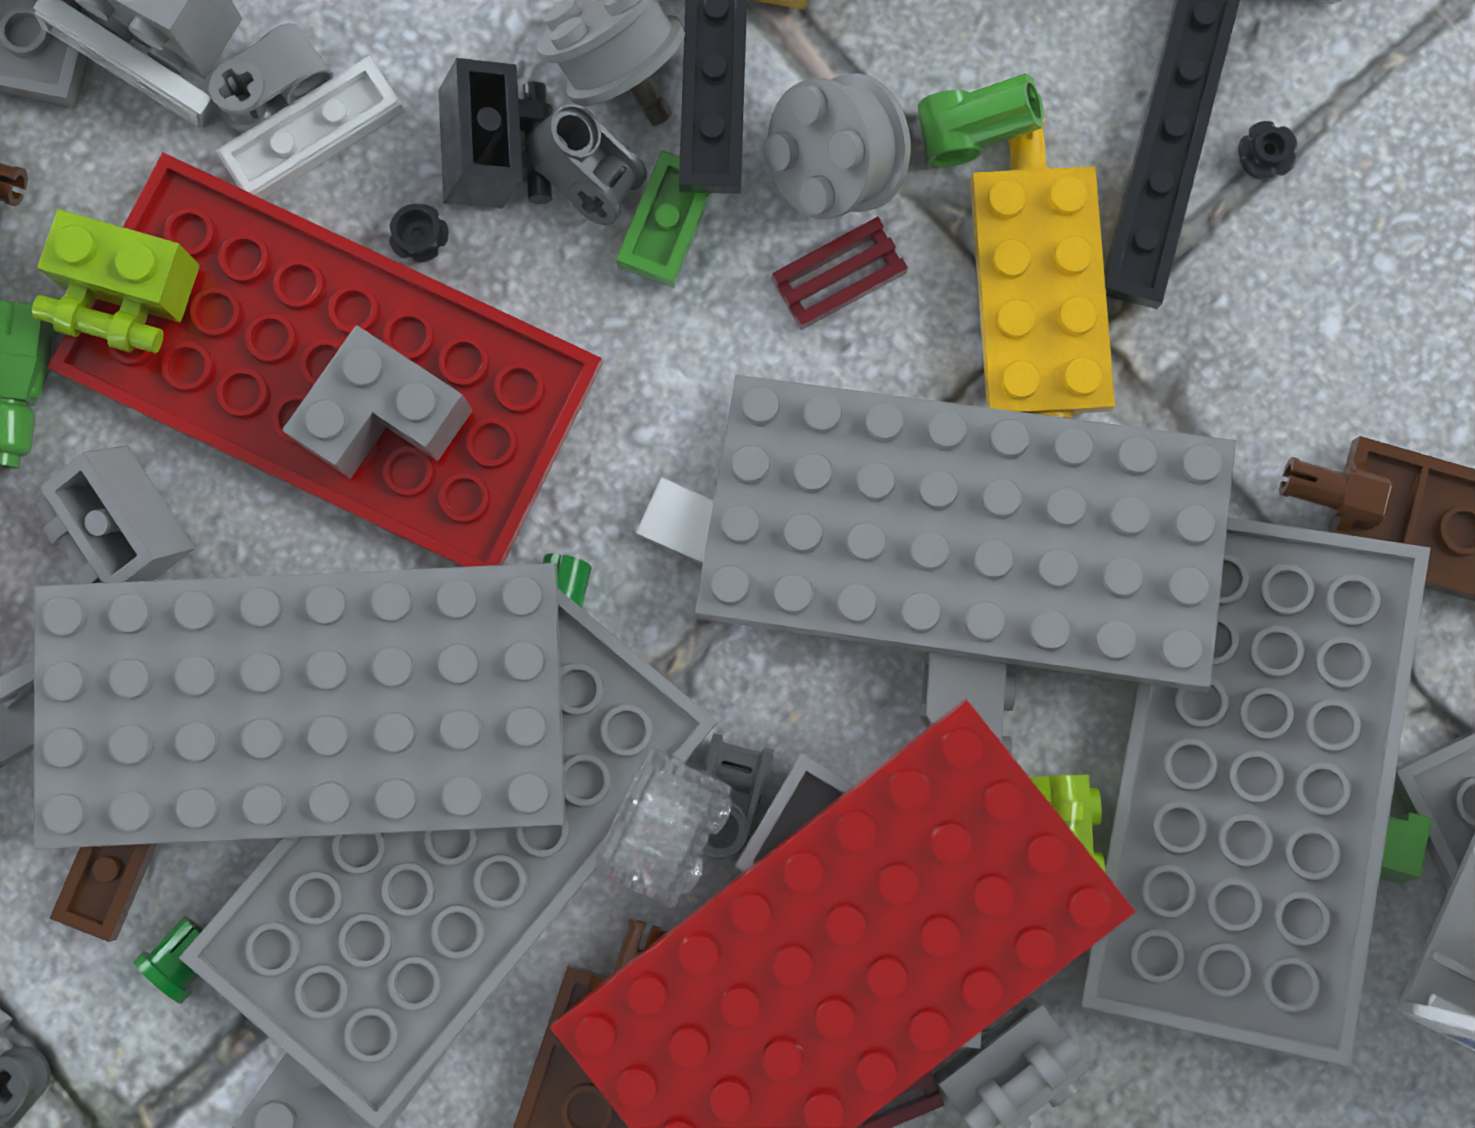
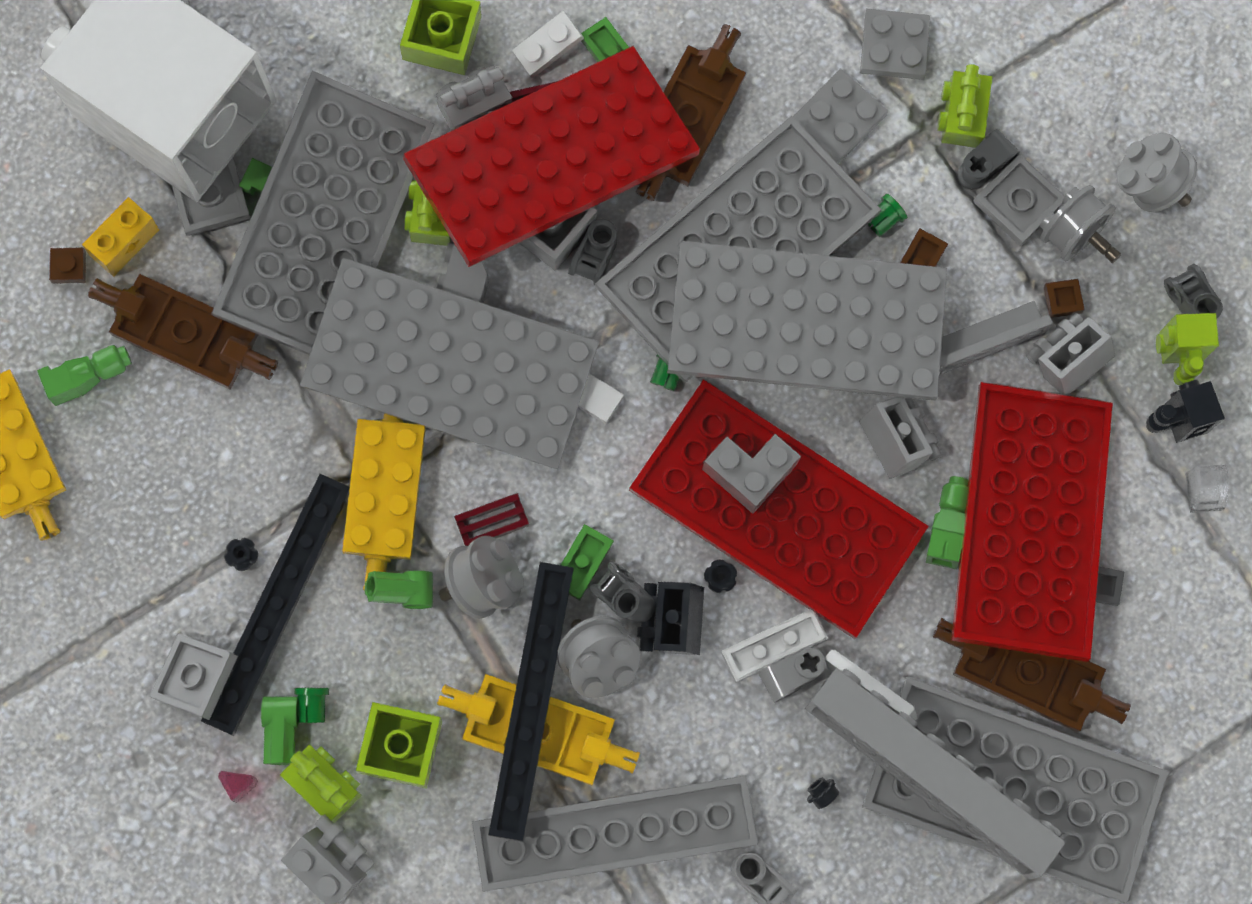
camera: 175 degrees left, 5 degrees down
lime brick [32,209,200,353] -> none
clear brick [593,746,731,907] -> none

